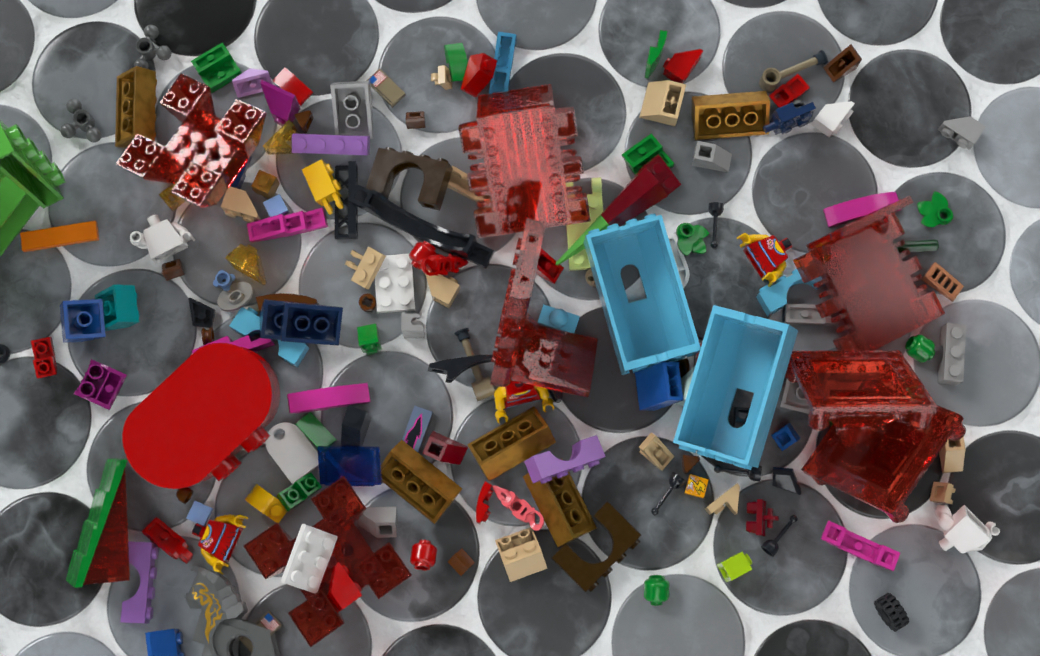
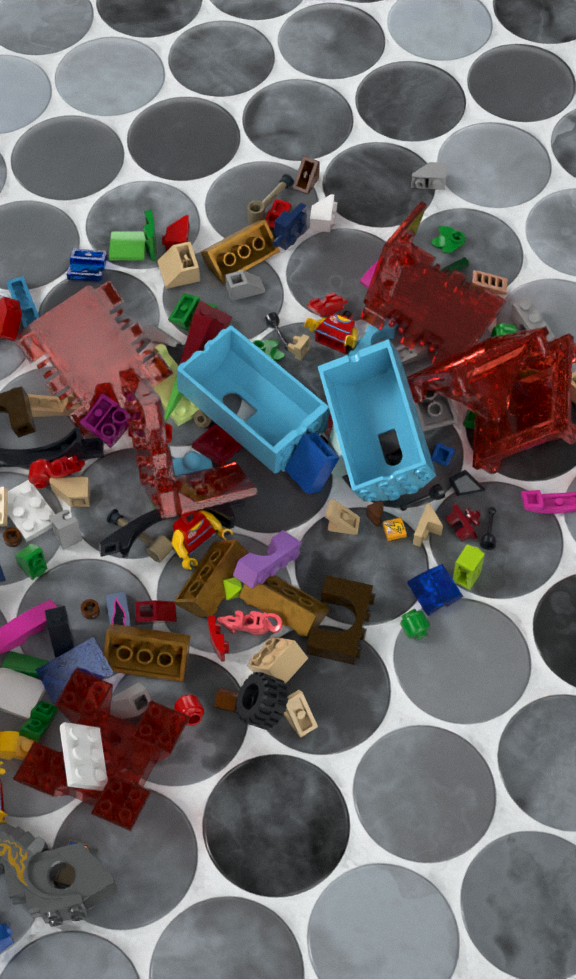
camera: 30 degrees left, 20 degrees down
red slope [328,562,362,612] -> none
black hinge [651,472,686,515] -> none
none -> clear blue slope [67,248,107,282]
none -> magenta slope [79,393,133,448]
none -> reddish brown bush [81,599,100,620]
none -> bright green slope [109,232,146,260]
none -> light grey slope [141,324,182,347]
none -> dark red tile [191,424,243,466]
none -> lime slope [223,577,242,600]
none -> black tyre [236,672,288,730]
none -> tan slope [284,690,318,737]
none -> tan tile [288,334,310,361]
none -> red piece [306,292,347,317]
none -> clear blue slope [407,564,464,616]

